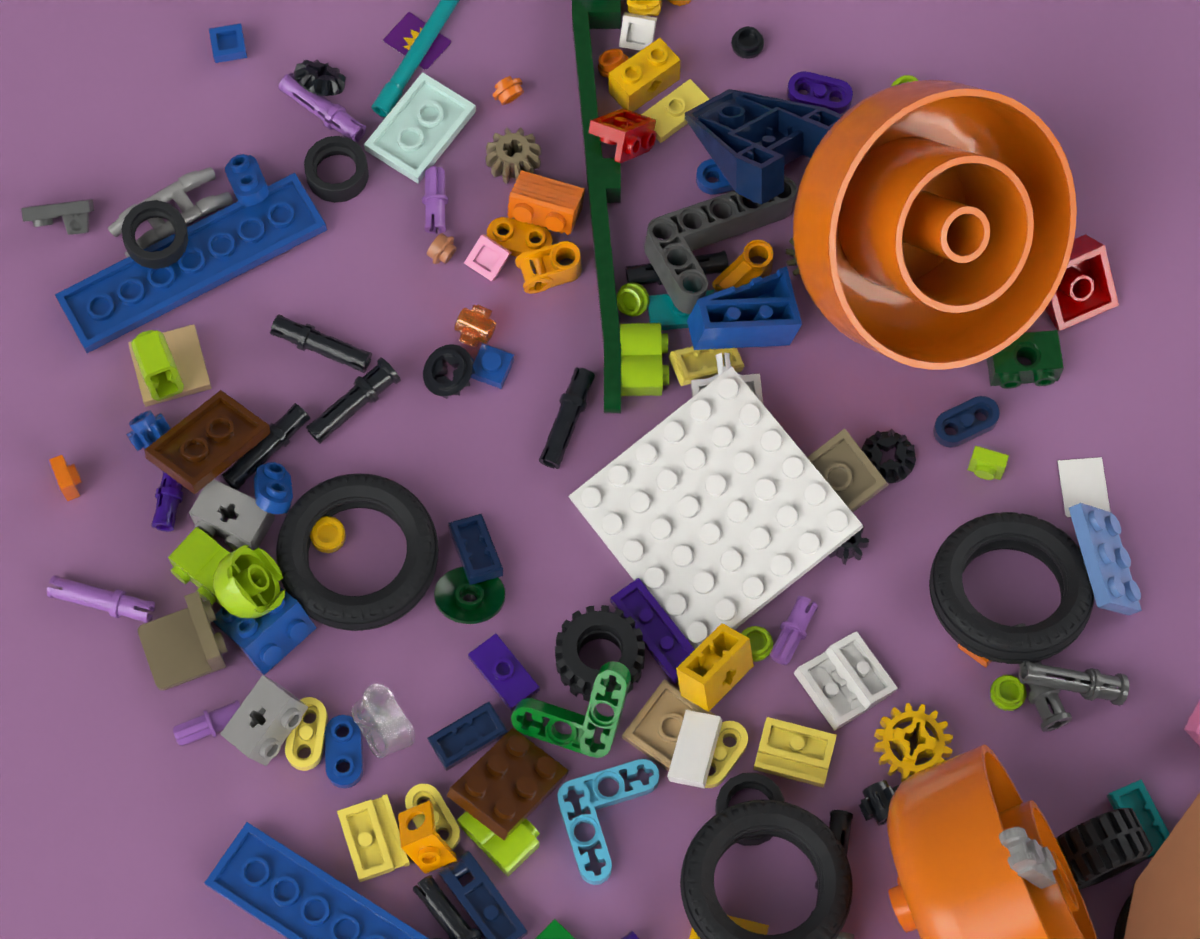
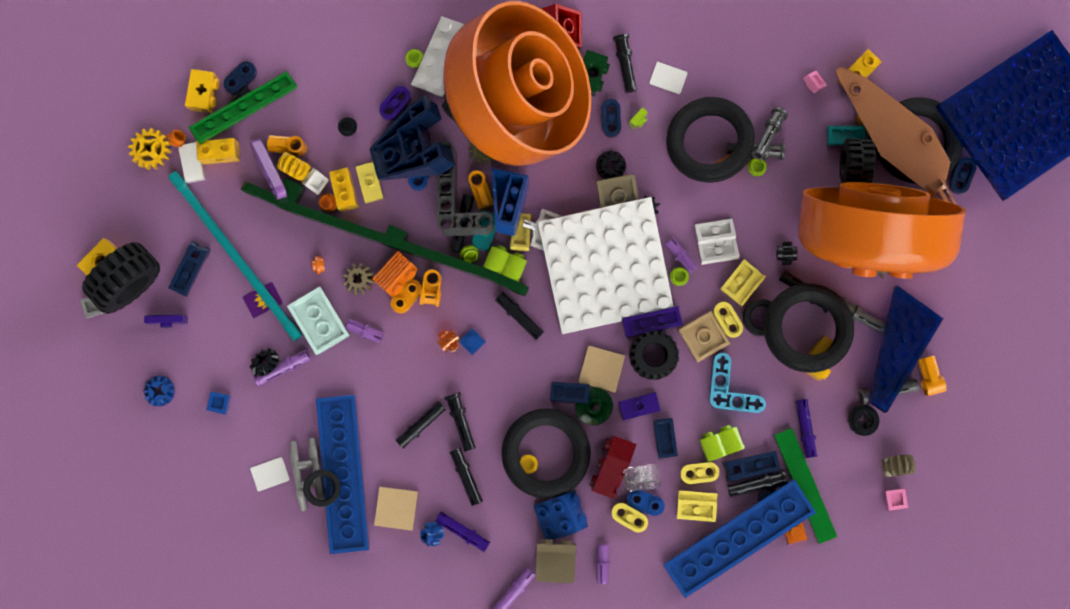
camera: 65 degrees left, 15 degrees up
dark grey hinge [21,199,94,235] -> none
orange plate [49,455,82,501] -> none
lime brick [131,330,184,401] -> none
reddish brown plate [144,390,270,495] -> none
lime brick [168,527,230,606] -> none
light grey brick [189,479,275,550] -> none
lime cylinder [213,545,285,618] -> none
light grey brick [220,675,309,766] -> none
blue plate [225,154,269,206] -> none
blue plate [254,462,293,514] -> none
black tyre [304,136,369,203] -> none
light orange bracket [398,800,457,874] -> none
black gear [423,344,476,399] -> none
nougat plate [427,233,457,264] -> none
reddish brown plate [447,727,569,841] -> none
bright pink plate [464,234,512,281] -> none
green beam [511,661,631,758] -> none
red bracket [588,108,657,163] -> none
white tile [667,710,722,788] -> none
yellow brick [676,623,754,712] -> none
yellow gear [873,703,953,782] -> none
light grey hinge [998,826,1056,889] -> none
medium blue plate [1069,503,1142,616] -> none
none -> white sticker [250,457,289,492]
none -> tan tile [578,346,625,393]
none -> dark red brick [589,436,637,499]
none -> black pin [613,34,637,93]

